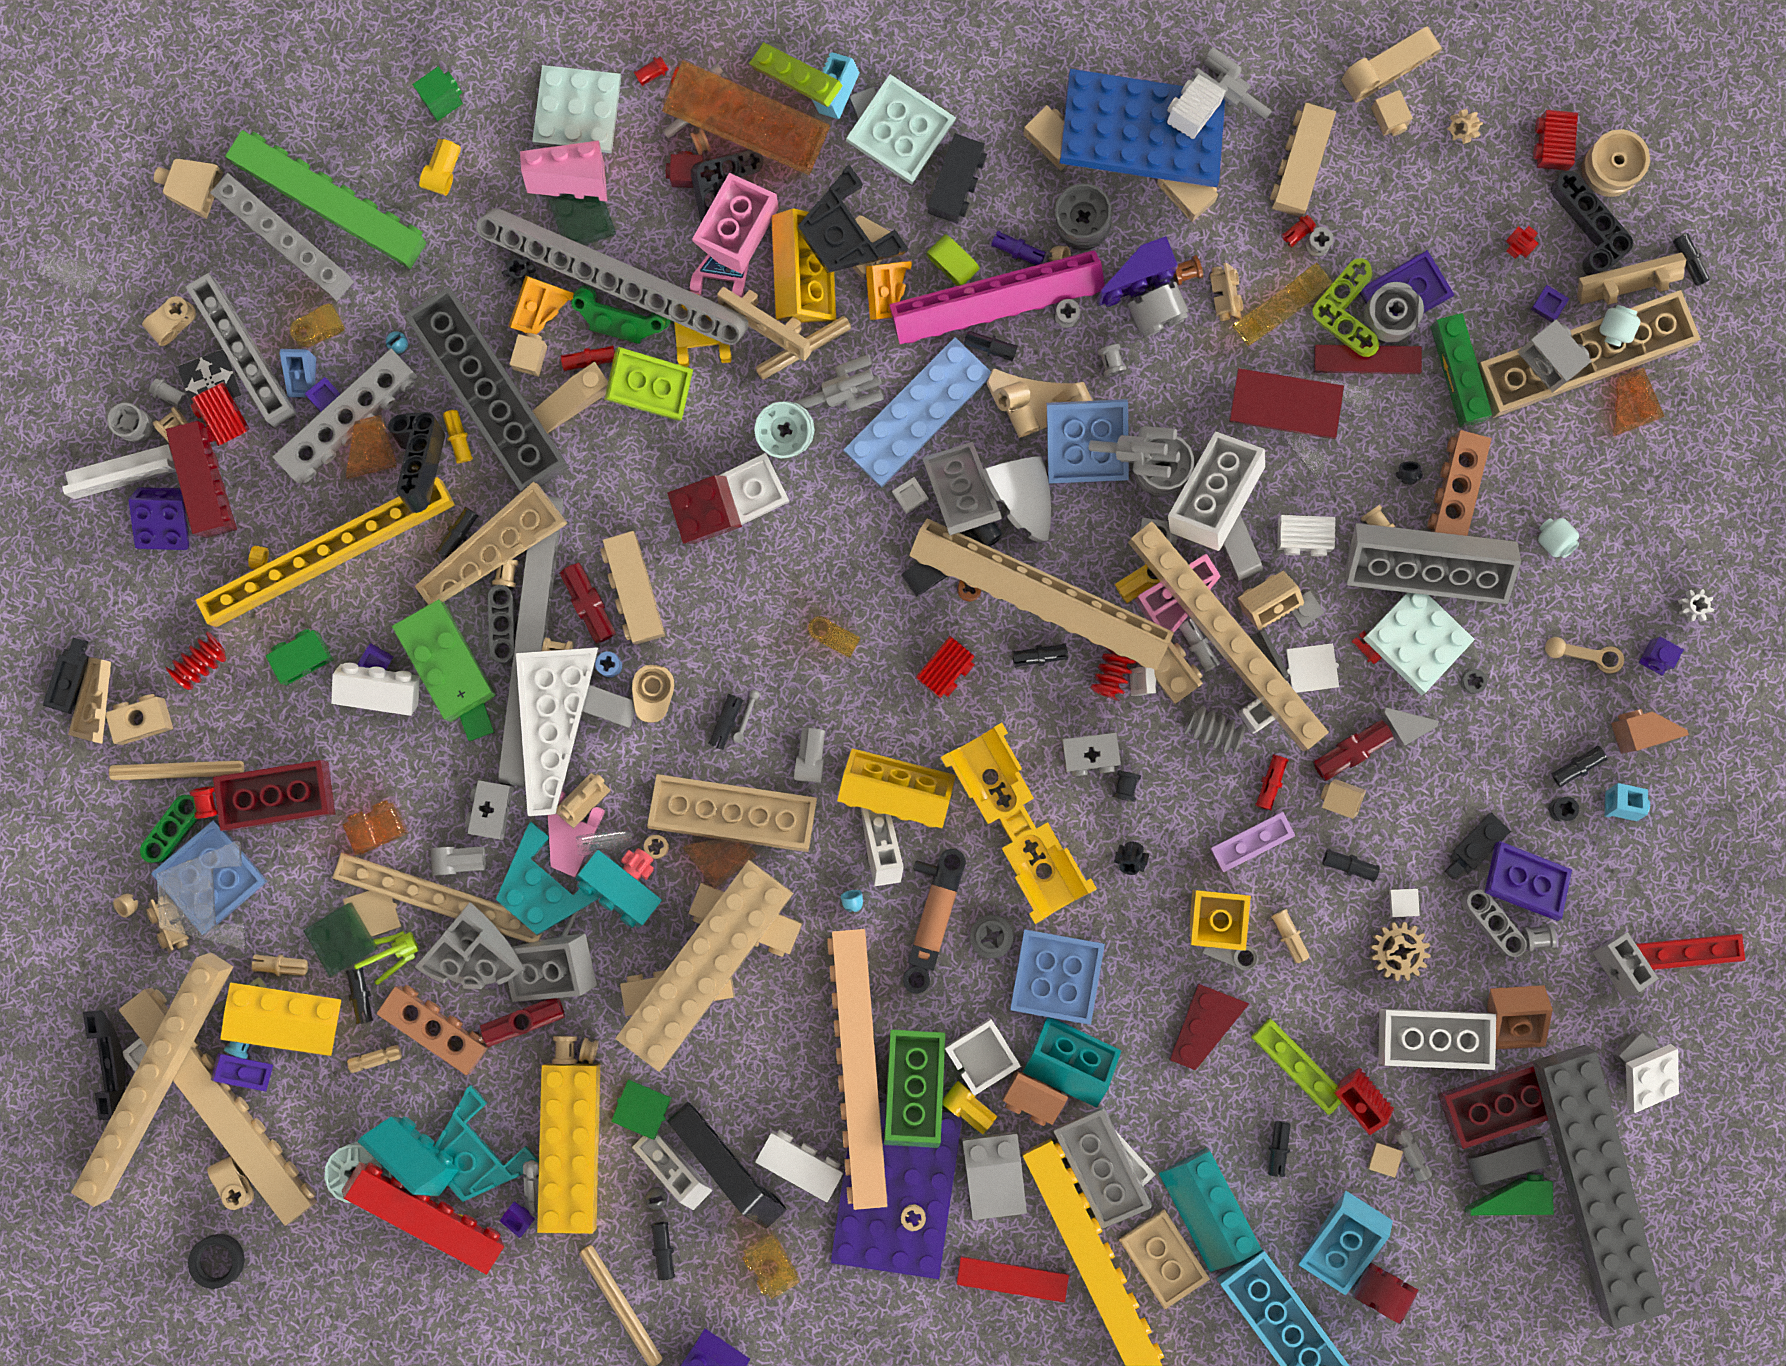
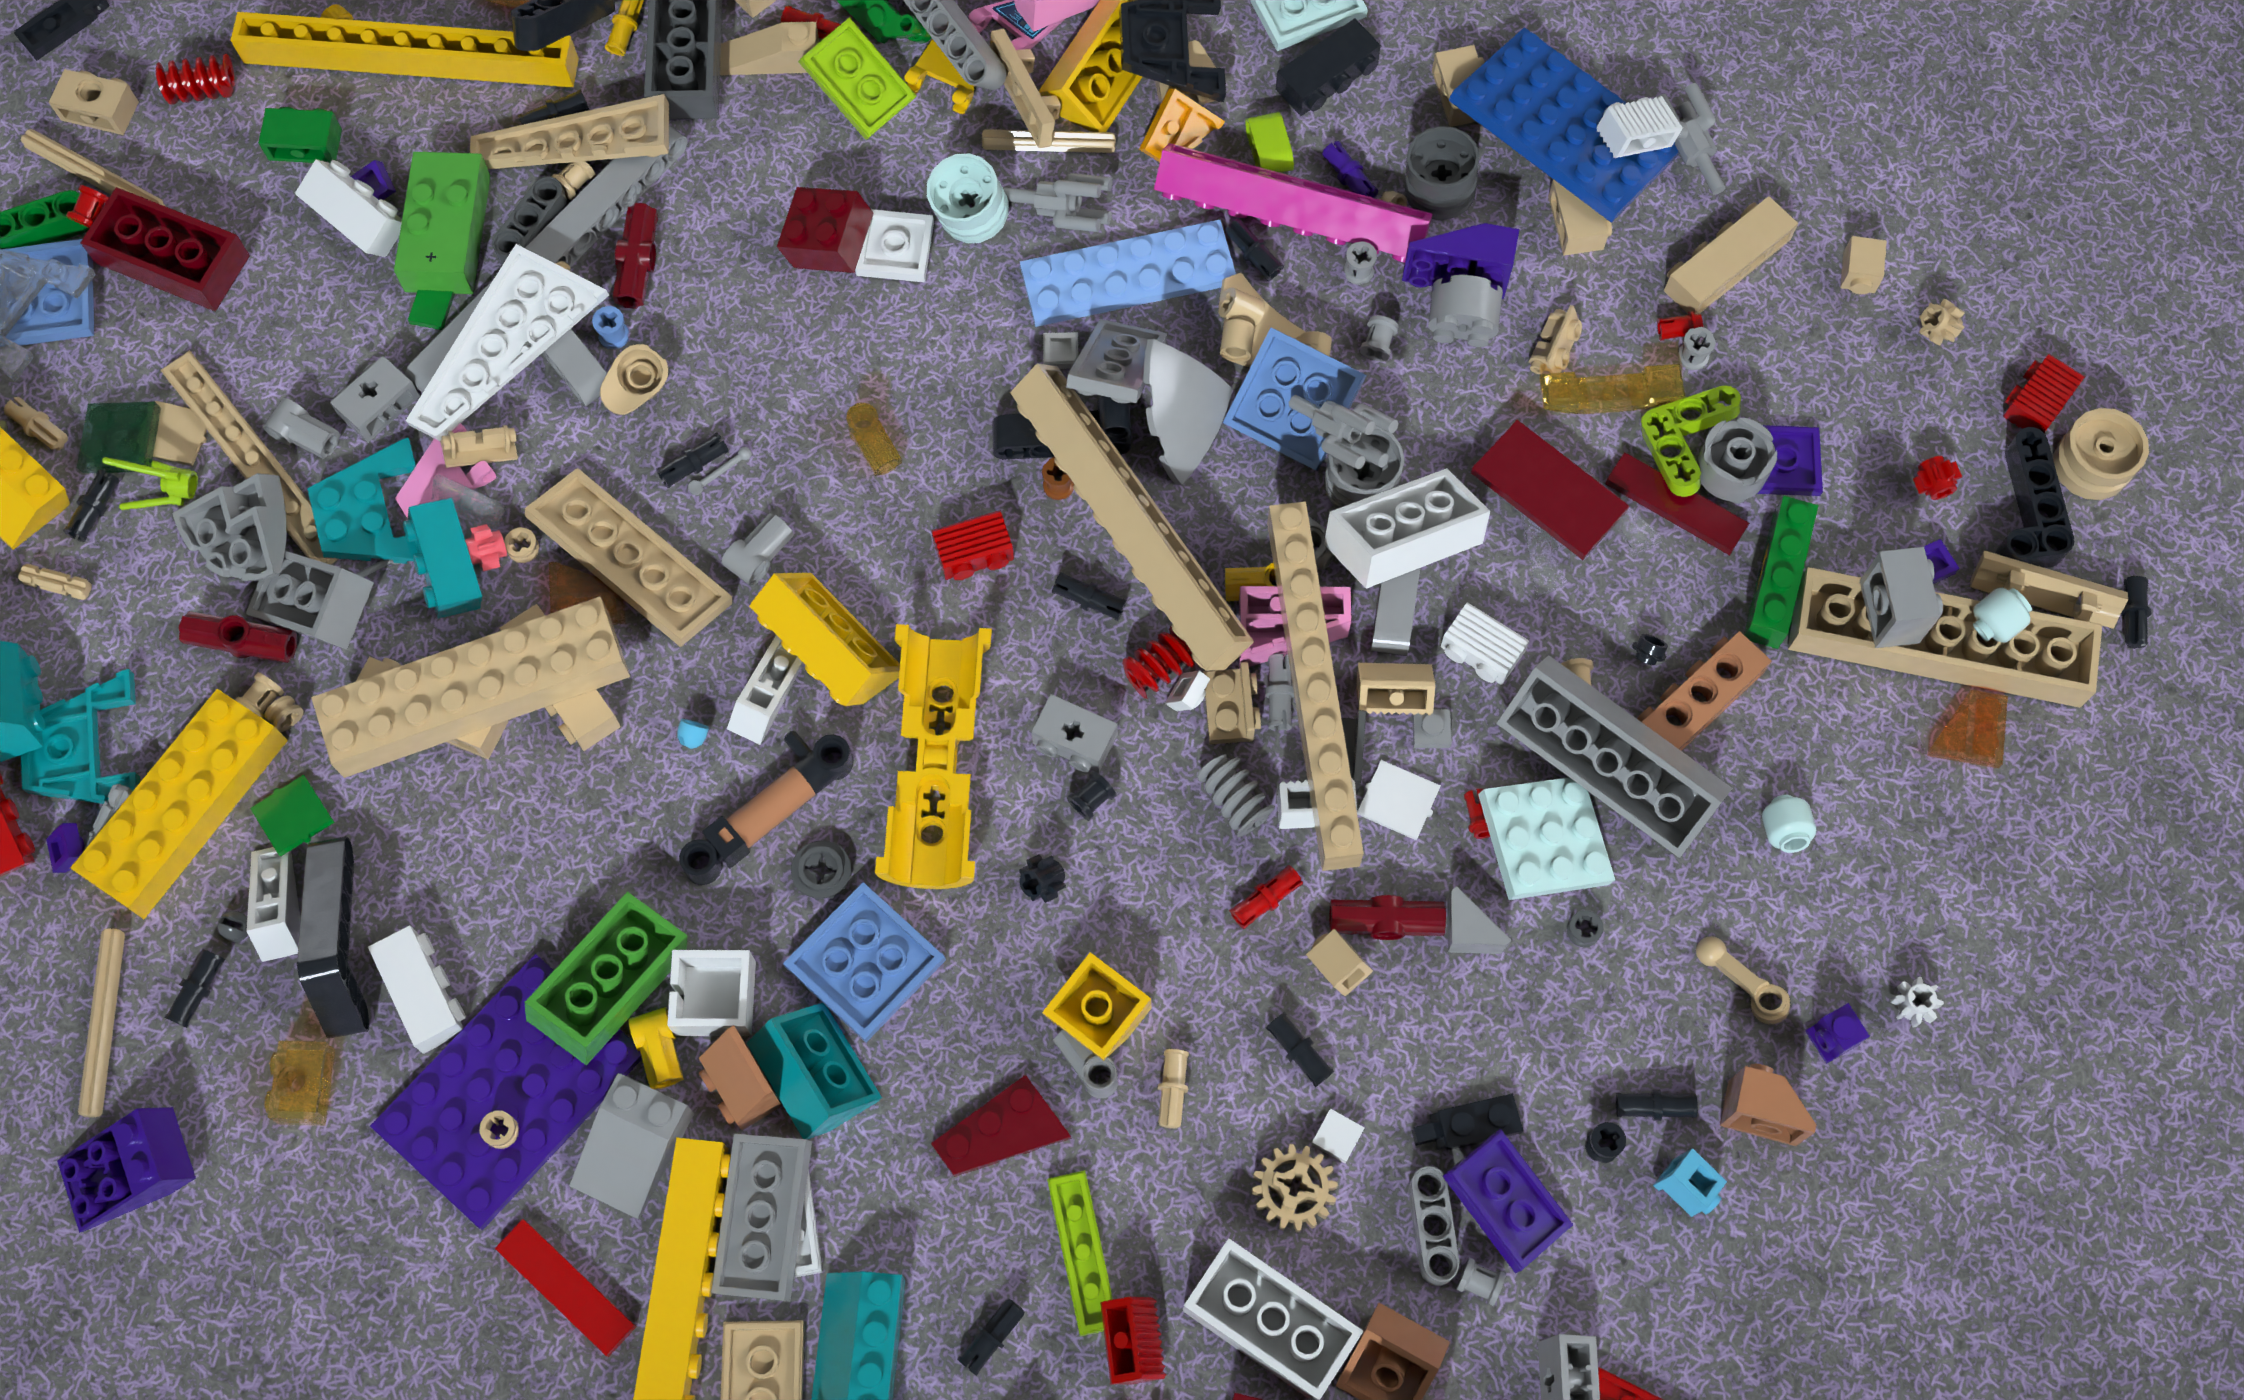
camera: 30 degrees right, 15 degrees down
tan wing [68,657,111,744] -> none
clear orange brick [343,800,408,855] -> none
nougat brick [377,984,488,1075] -> none
tan brick [600,531,666,645] -> none
light nougat brick [827,929,888,1210] -> none
dark orange bush [1173,255,1203,286] -> none
lavender plate [1210,812,1295,873] -> none
tan beam [1341,27,1442,103] -> none

